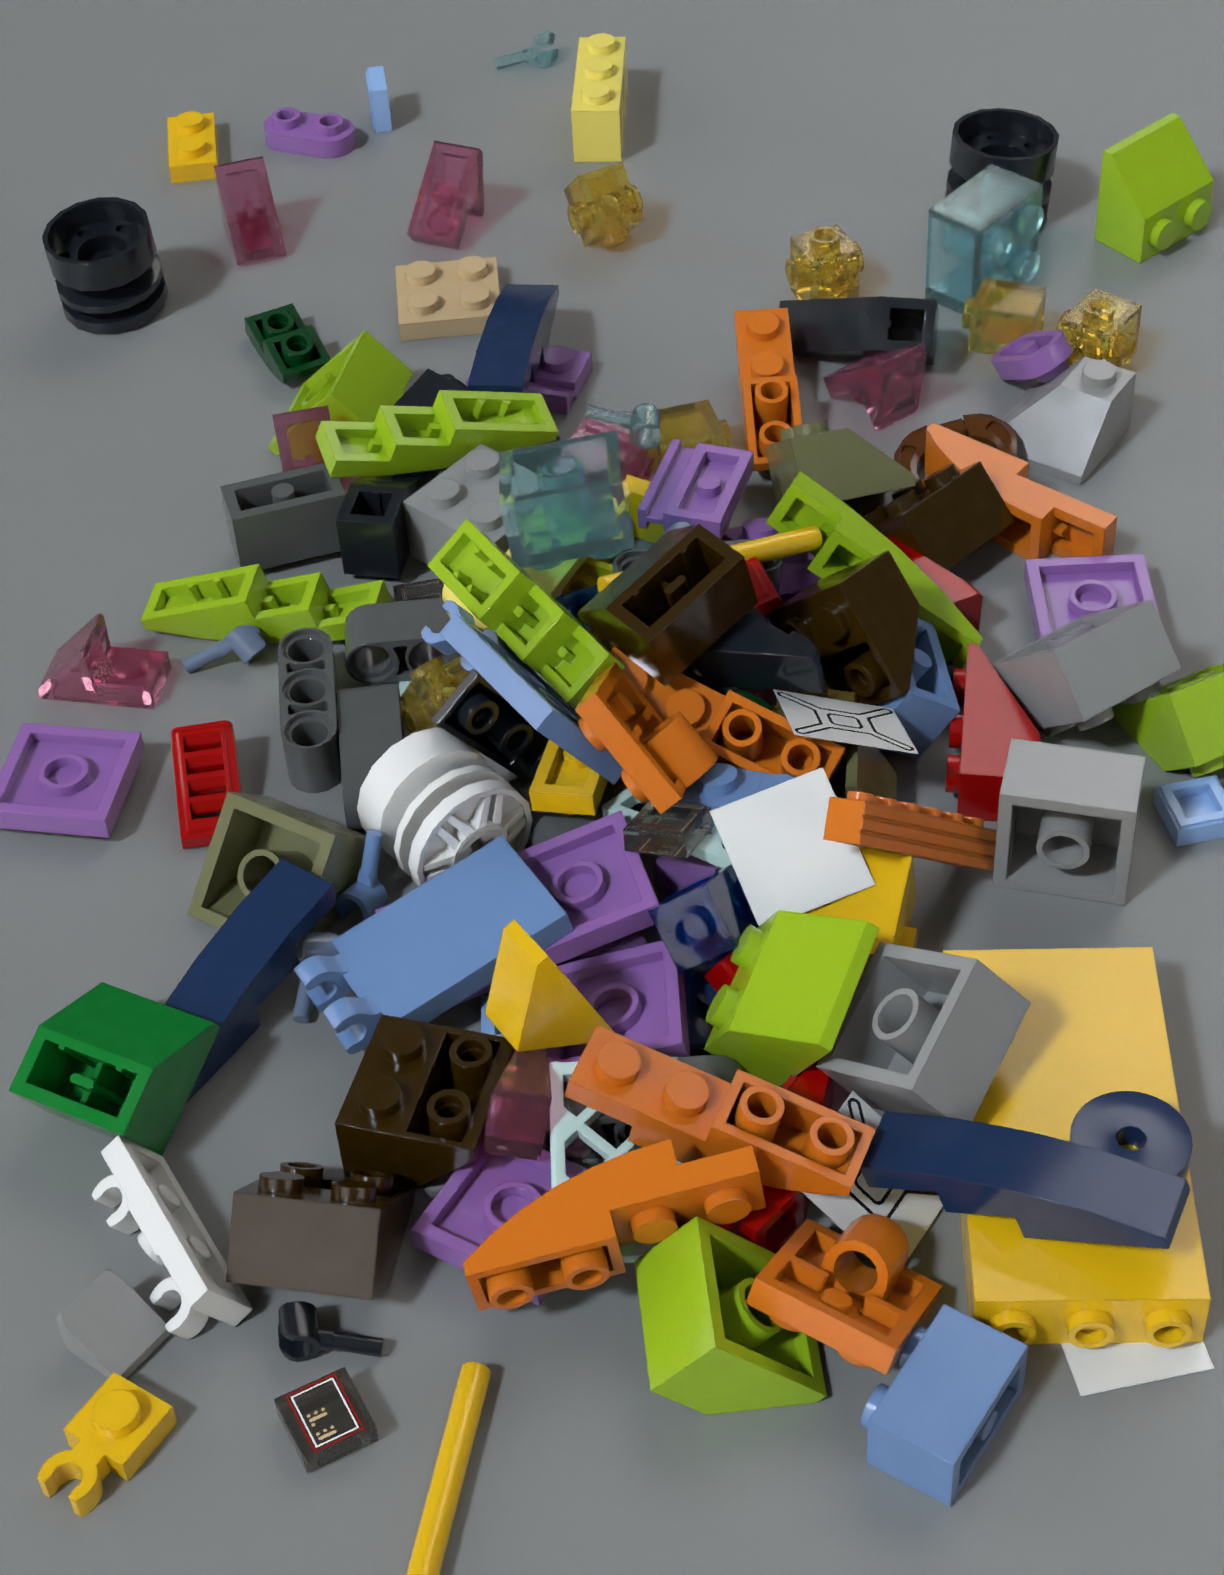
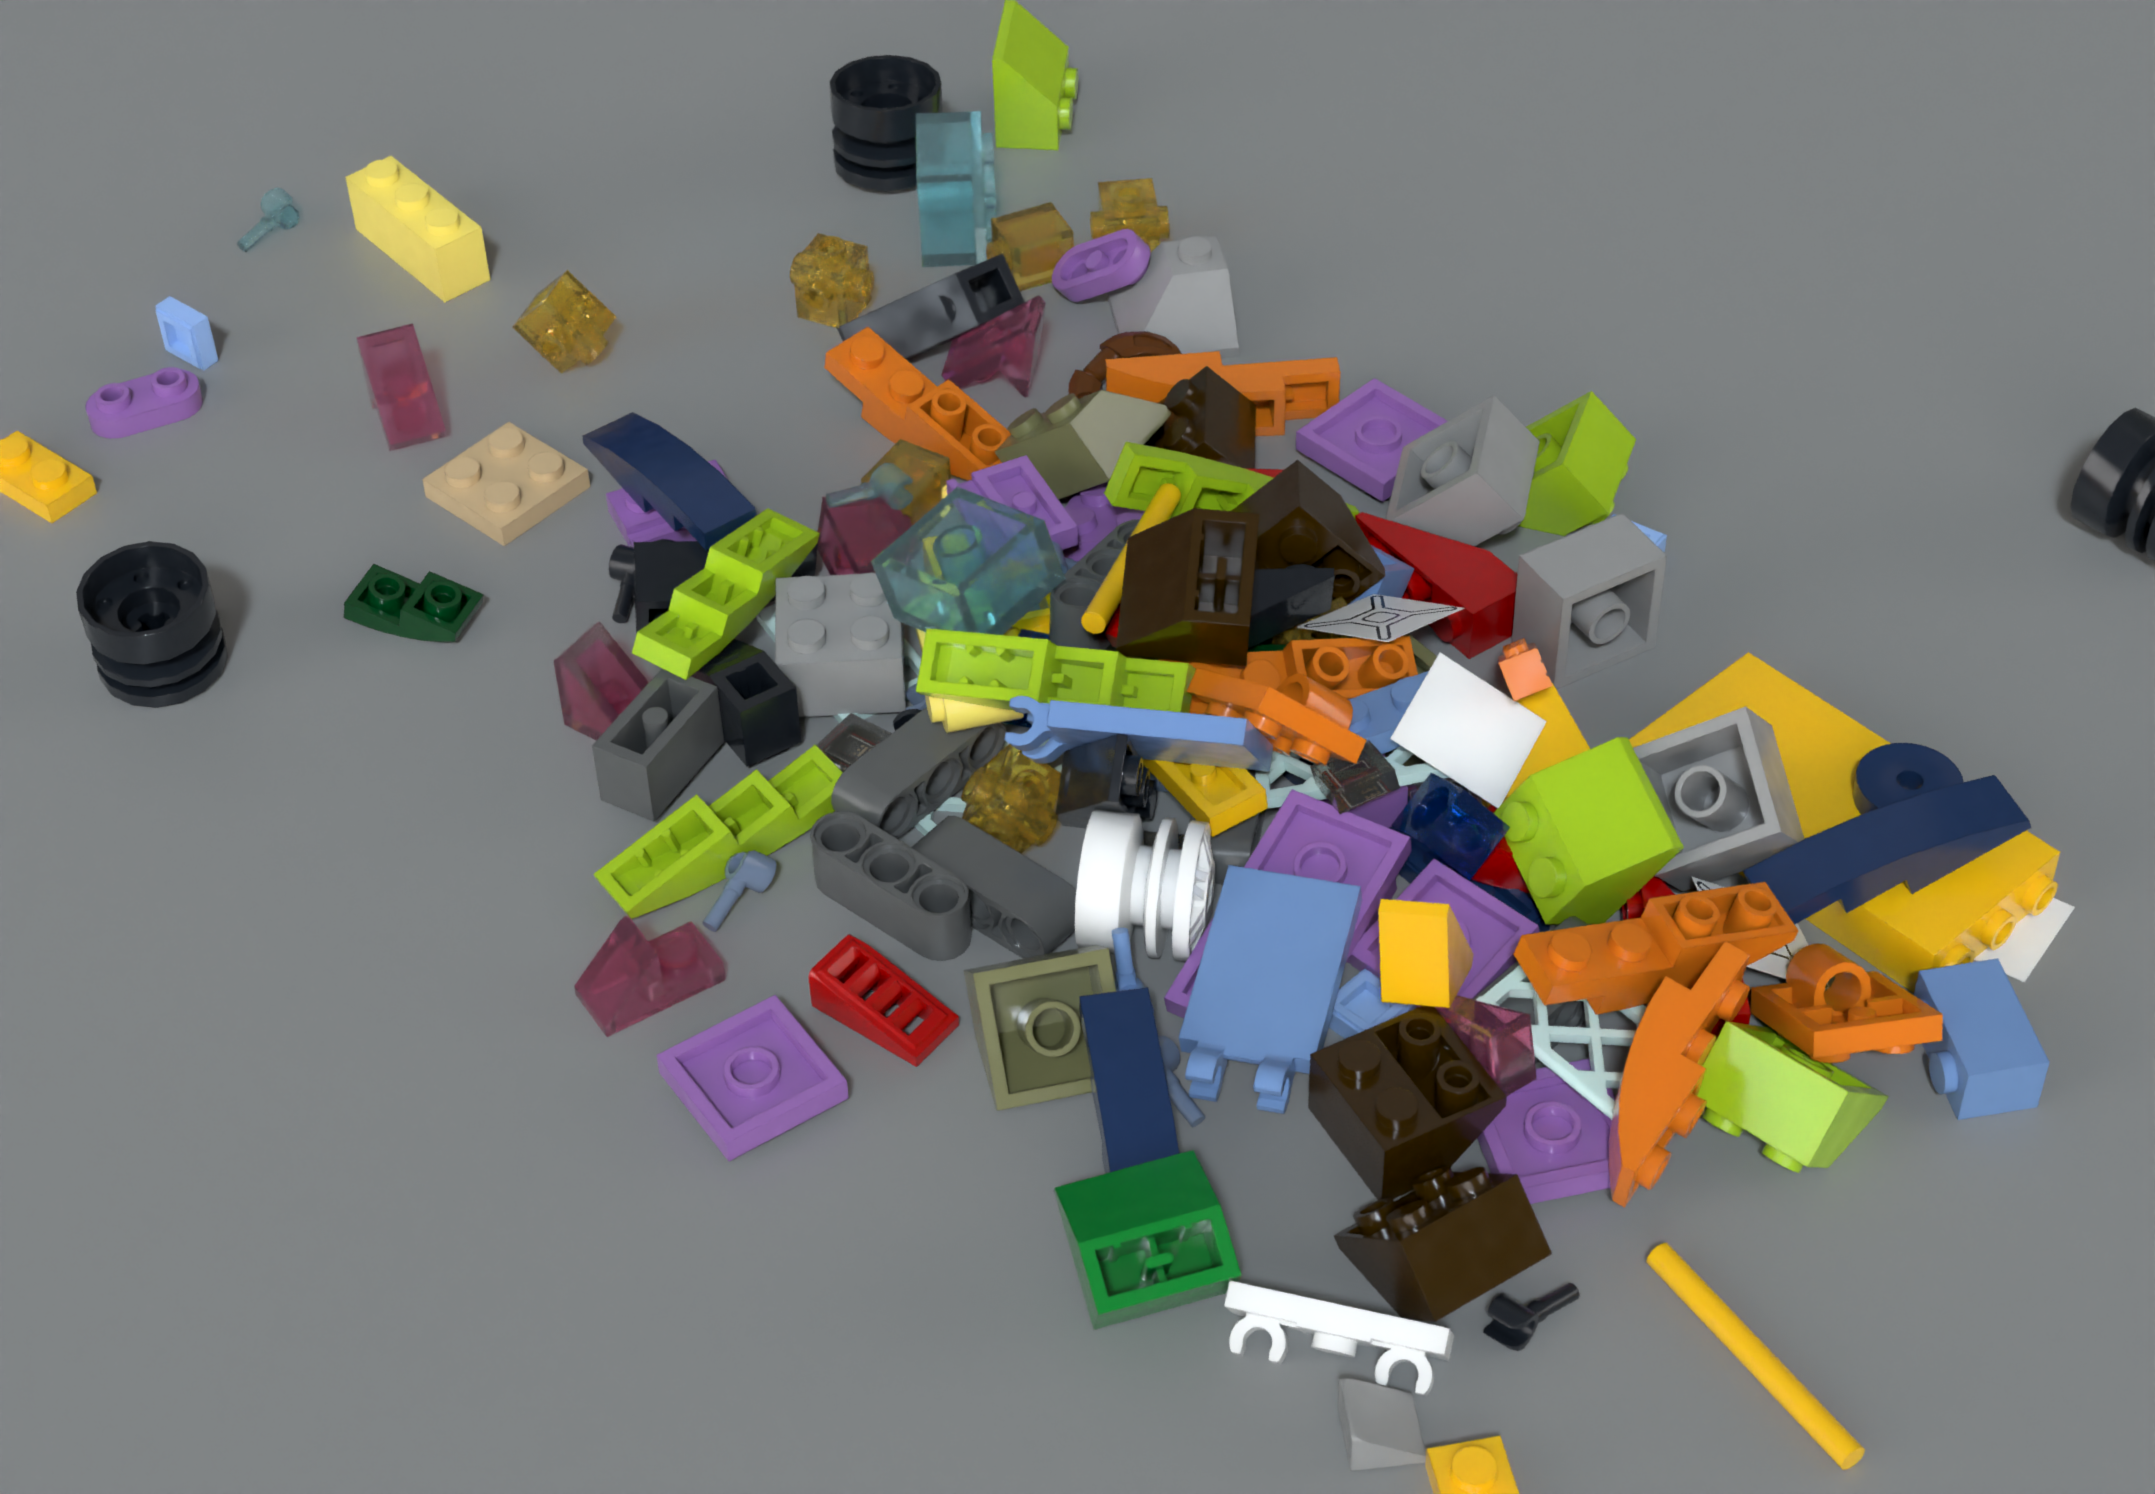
camera: 45 degrees left, 0 degrees up
clear pink slope [214,156,286,265] -> none
lime slope [268,330,413,461] -> none
clear smoke tile [274,1367,379,1474] -> none

